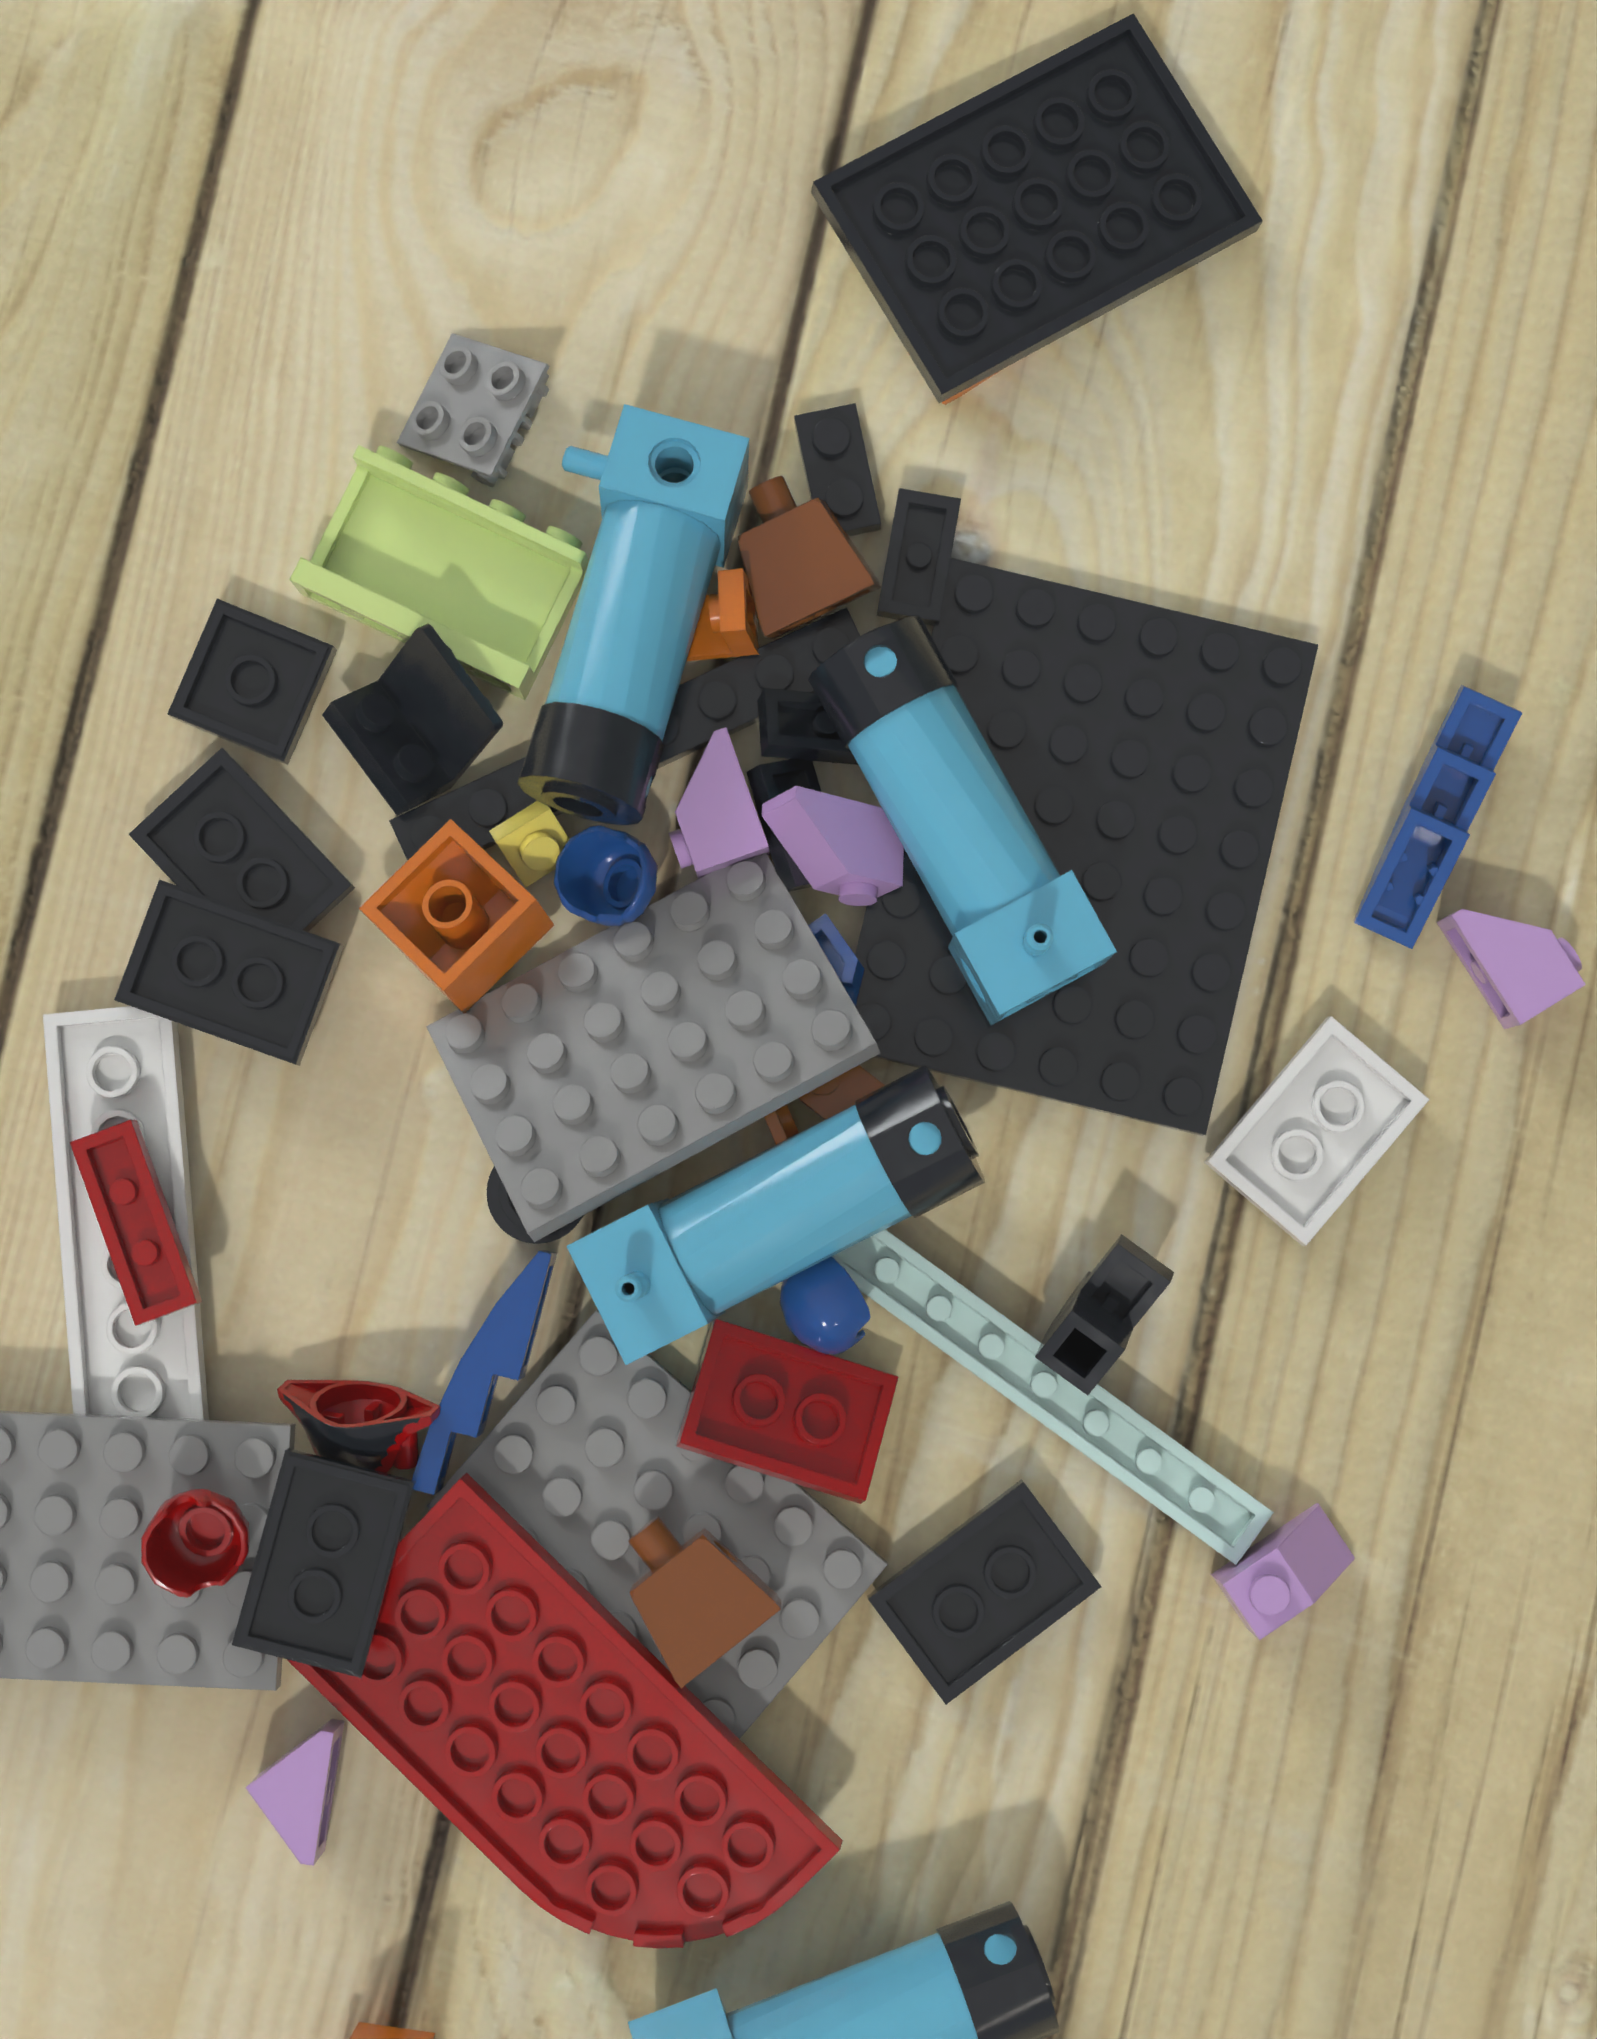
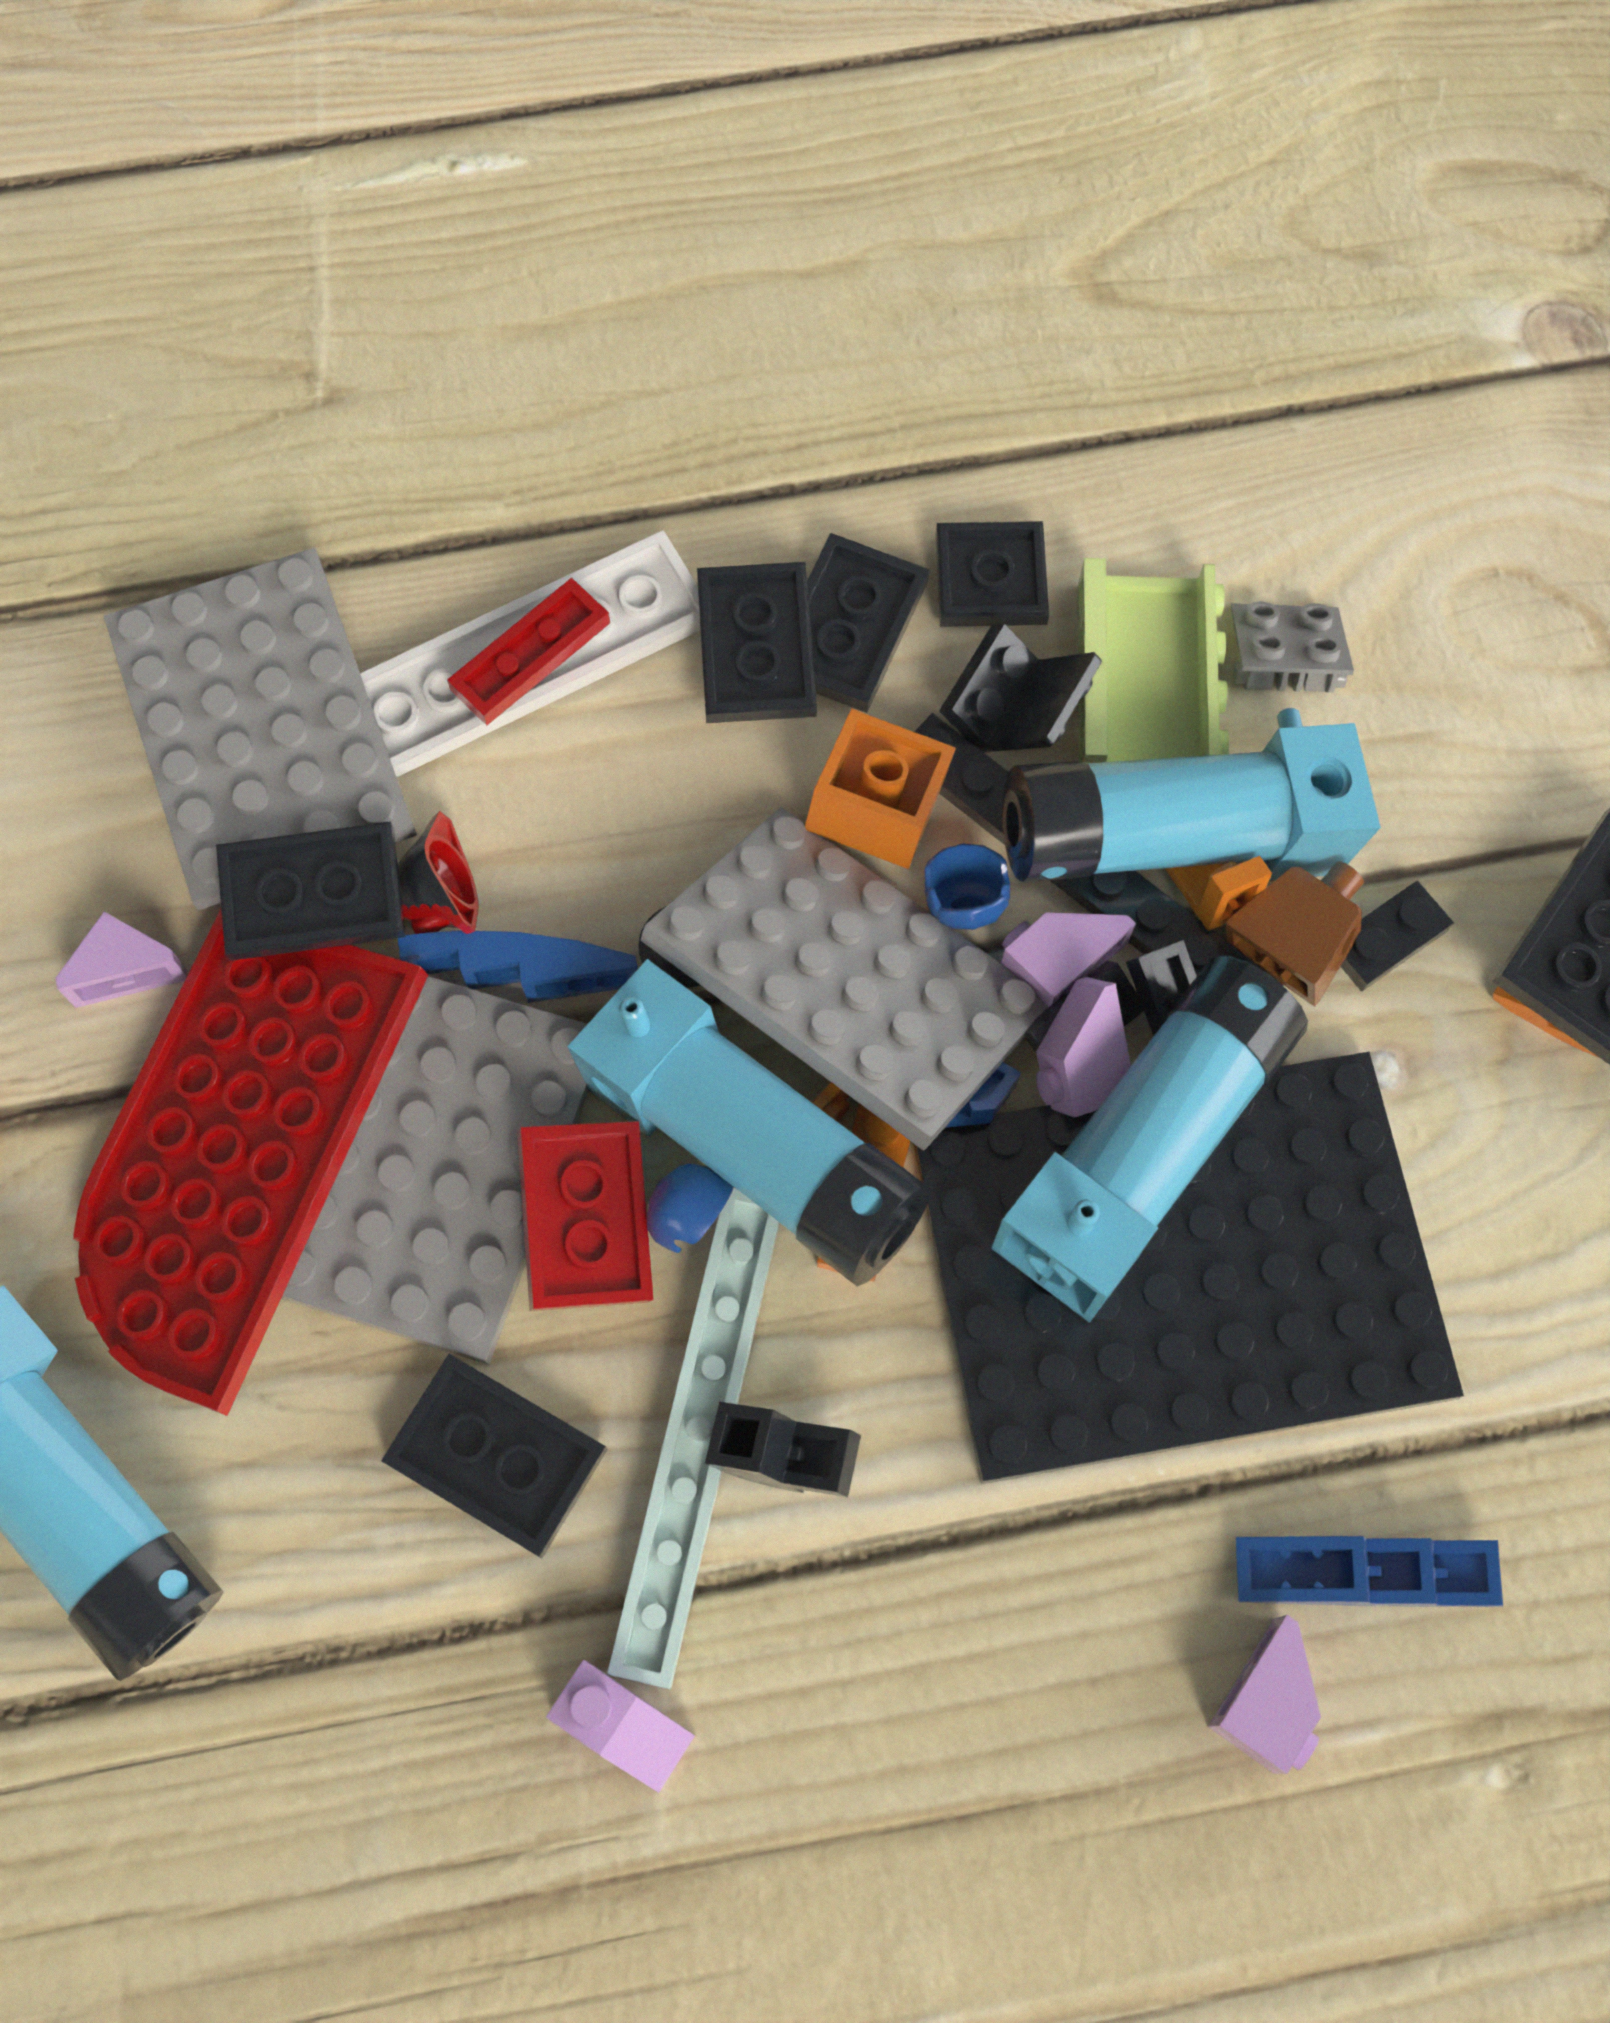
camera: 65 degrees right, 15 degrees down
red hair [141,1489,250,1598] -> none
light yellow plate [489,801,569,888] -> none
dark orange torso [628,1516,781,1688] -> none
black plate [877,488,961,626] -> none
white plate [1204,1016,1430,1246] -> none

